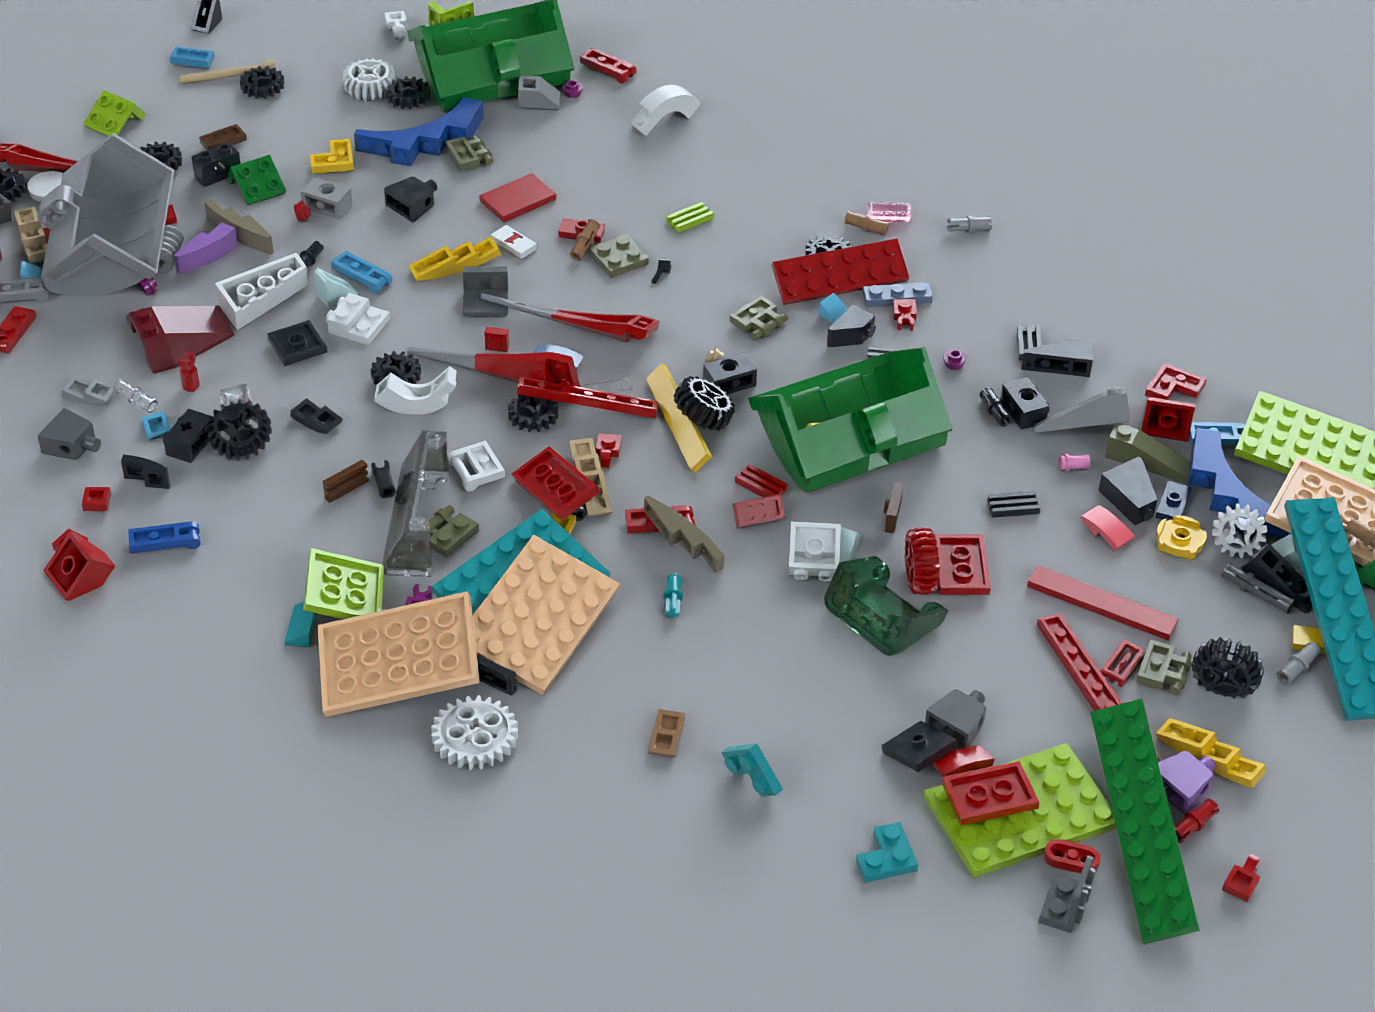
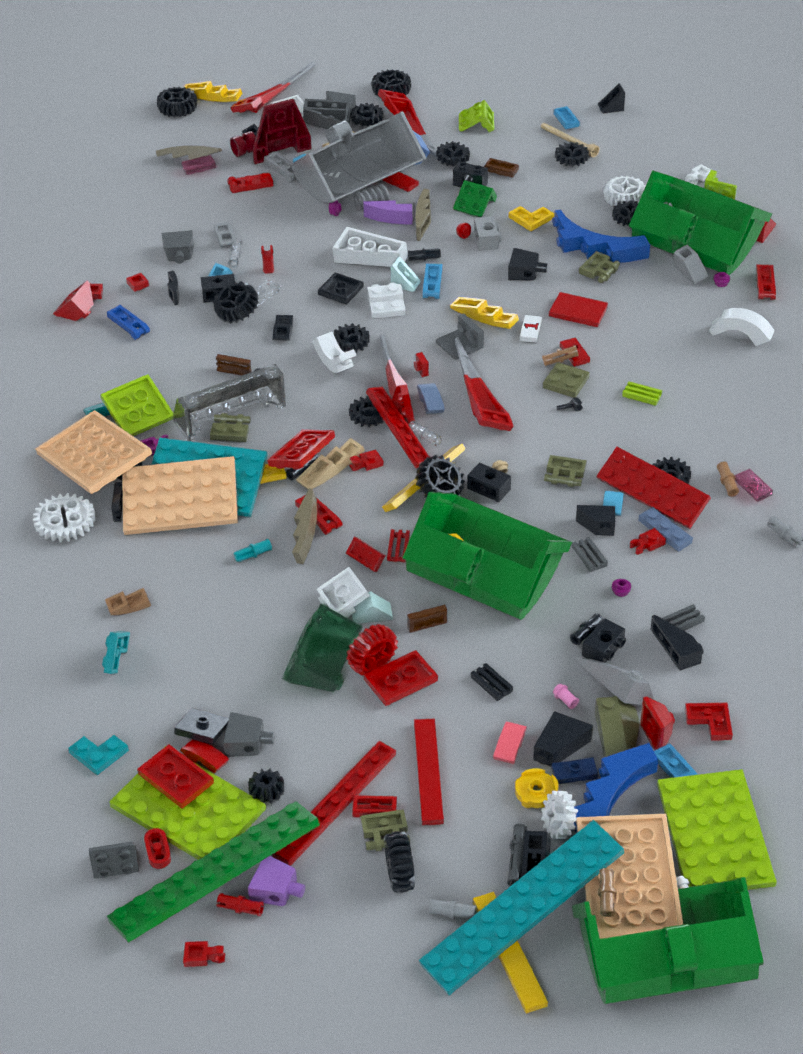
camera: 60 degrees right, 0 degrees up
dark red wedge [126,306,234,374] -> none
white plate [446,441,505,492] -> none
yellow slope [1156,718,1266,788] -> none
none -> black gear [248,768,285,805]

